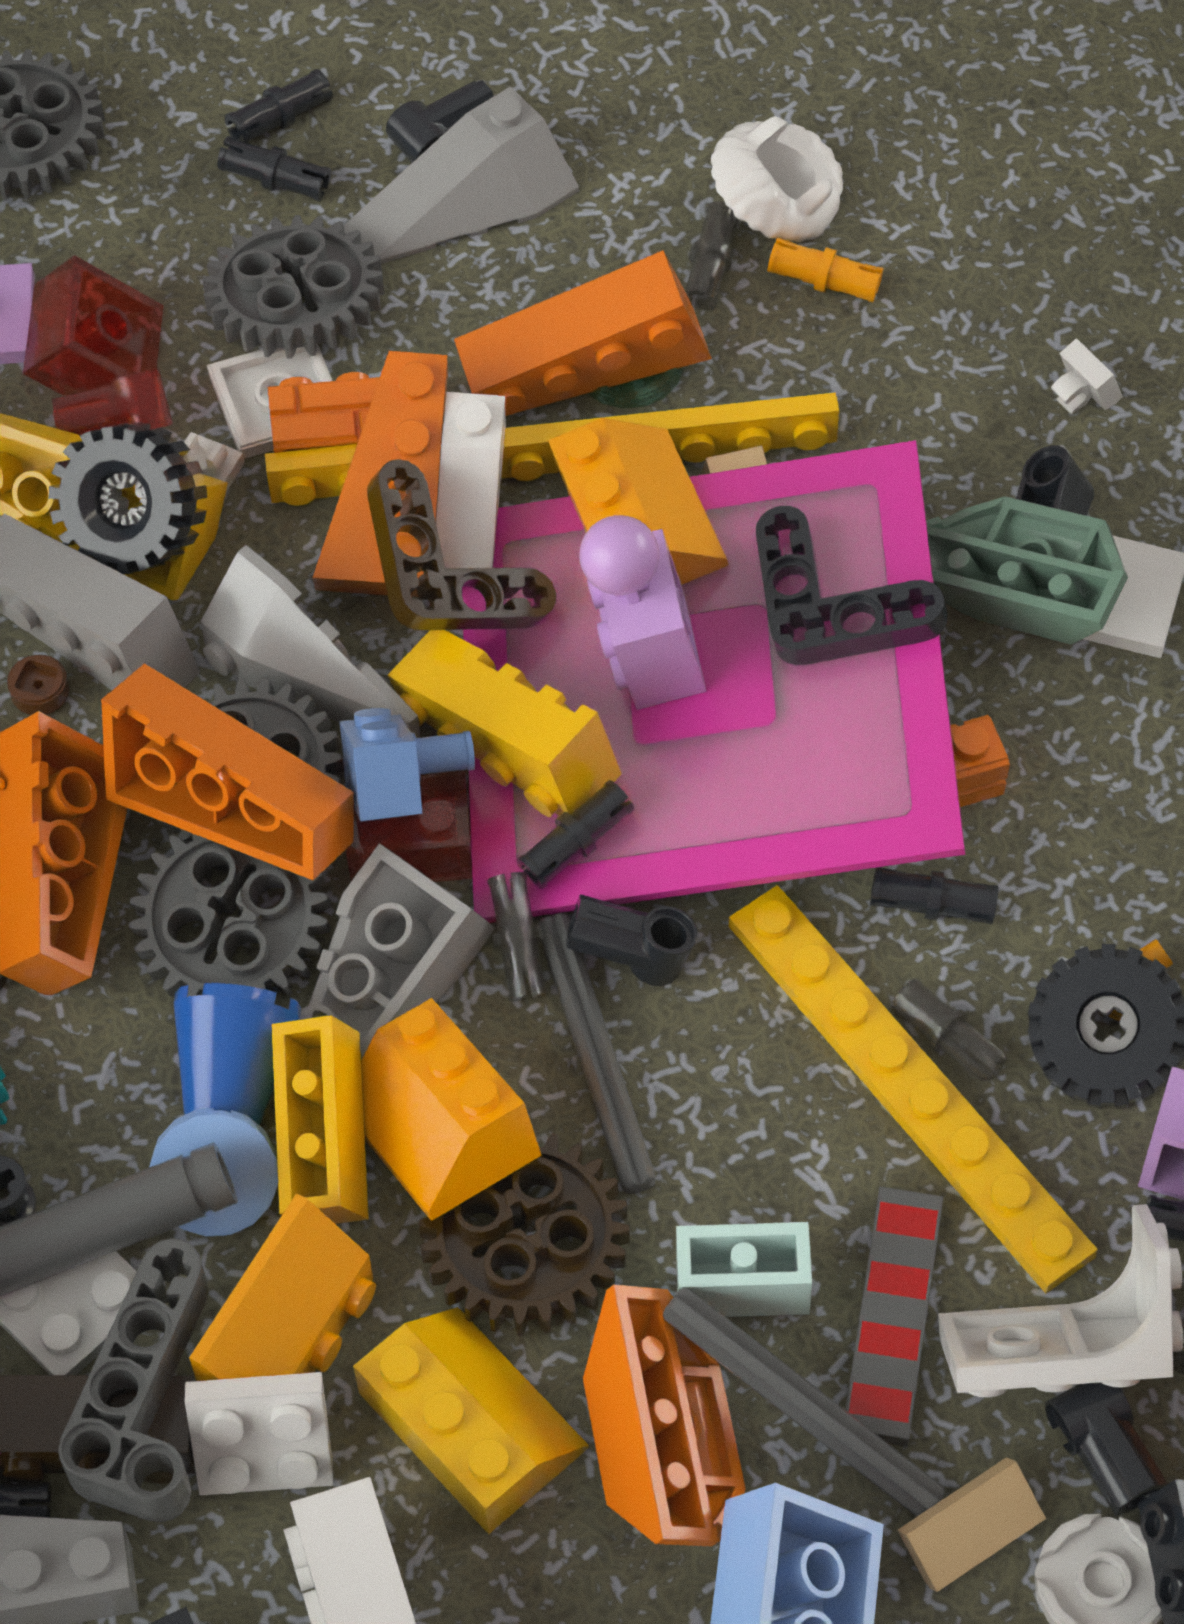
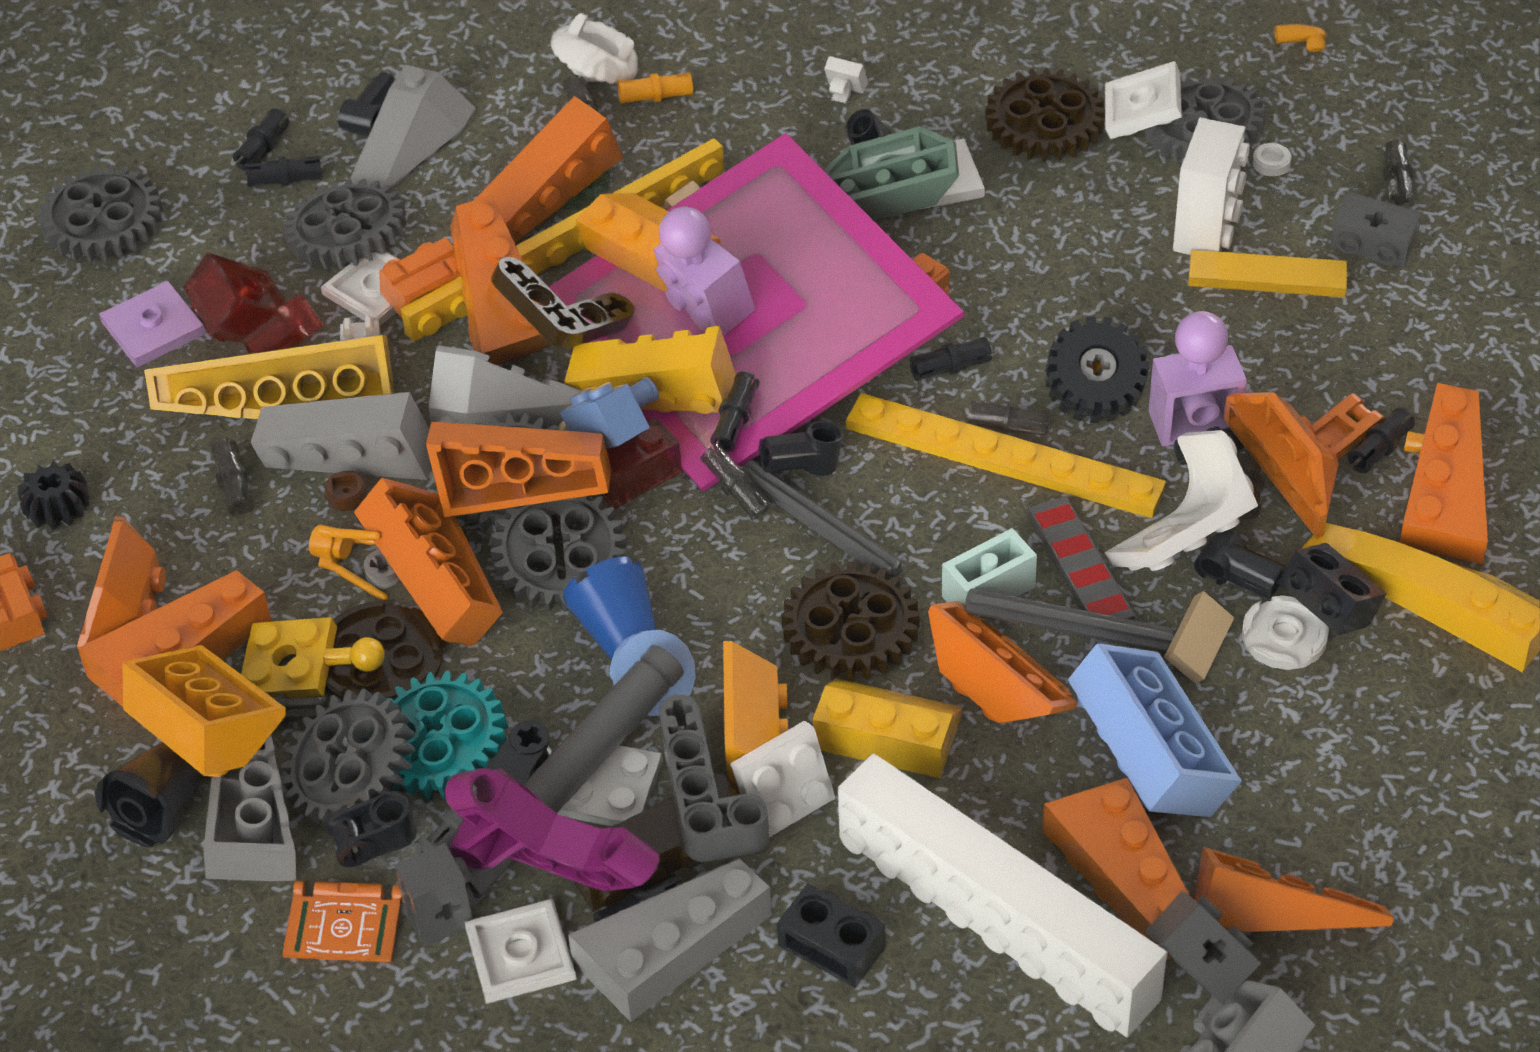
camera: 30 degrees left, 10 degrees down
bush [48,422,208,575] -> none
yellow brick [272,1015,369,1224] -> none
light grey wedge [300,843,495,1060] -> none
light orange slope [361,998,542,1221] -> none
white slope [436,392,506,568] -> none
black beam [756,506,948,665] -> none

